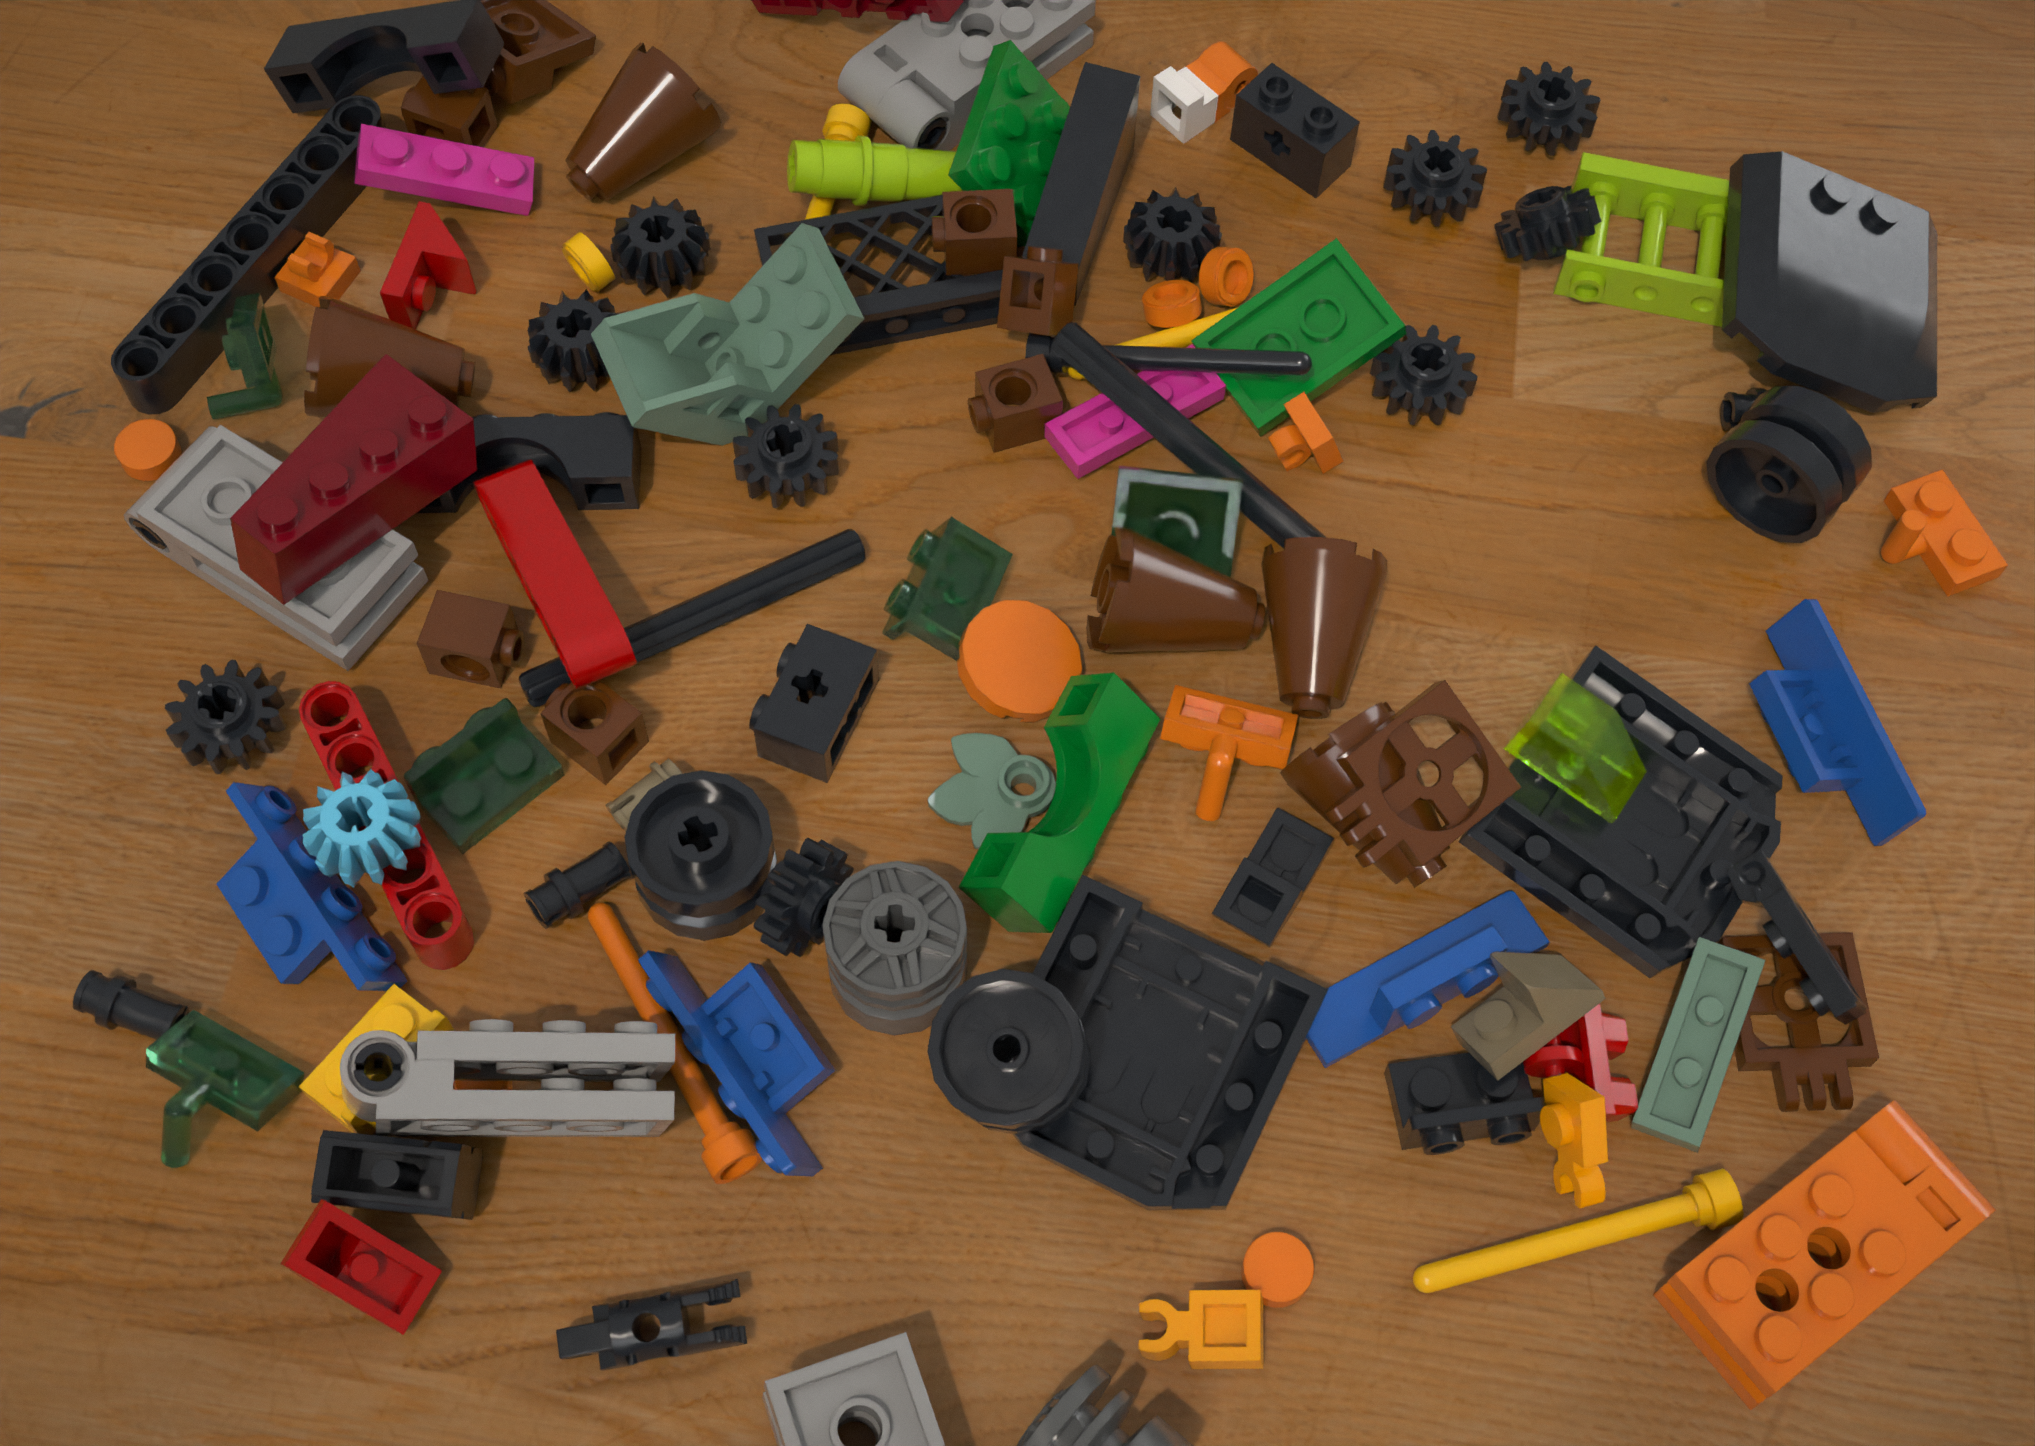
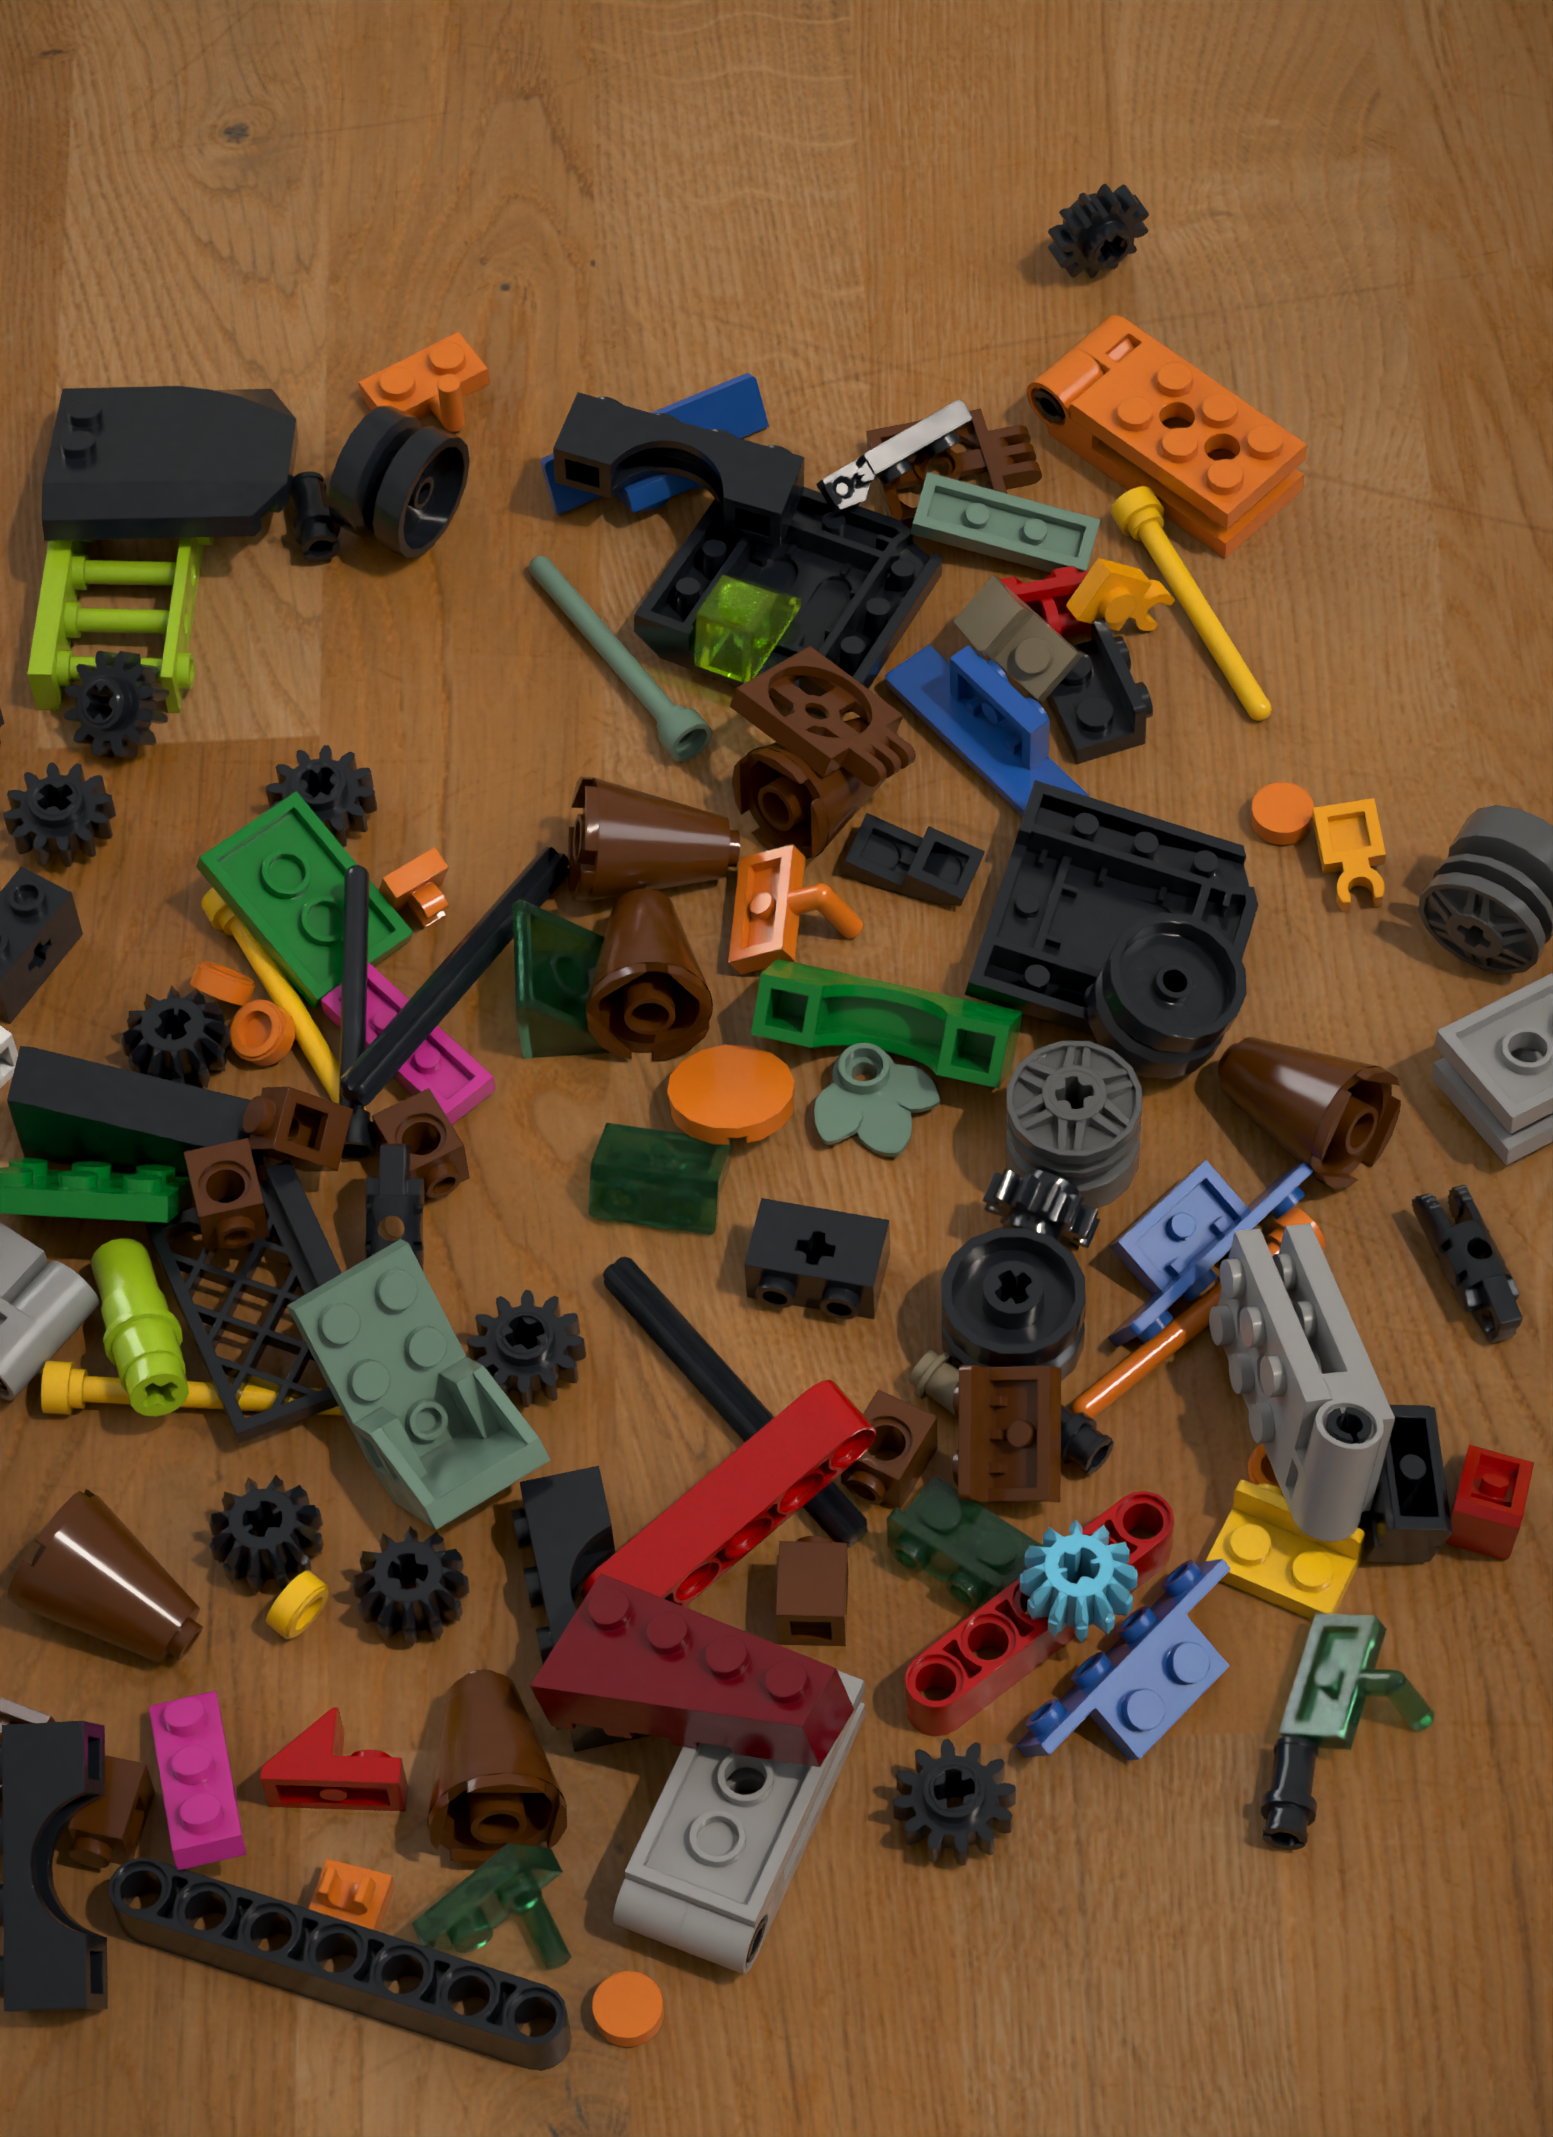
camera: 95 degrees left, 5 degrees down
none -> black hinge [365,1143,424,1270]
none -> sand green piece [529,556,712,762]
none -> black arch [553,392,805,548]
none -> reddish brown bracket [952,1365,1061,1503]
none -> reddish brown cone [1218,1037,1401,1189]

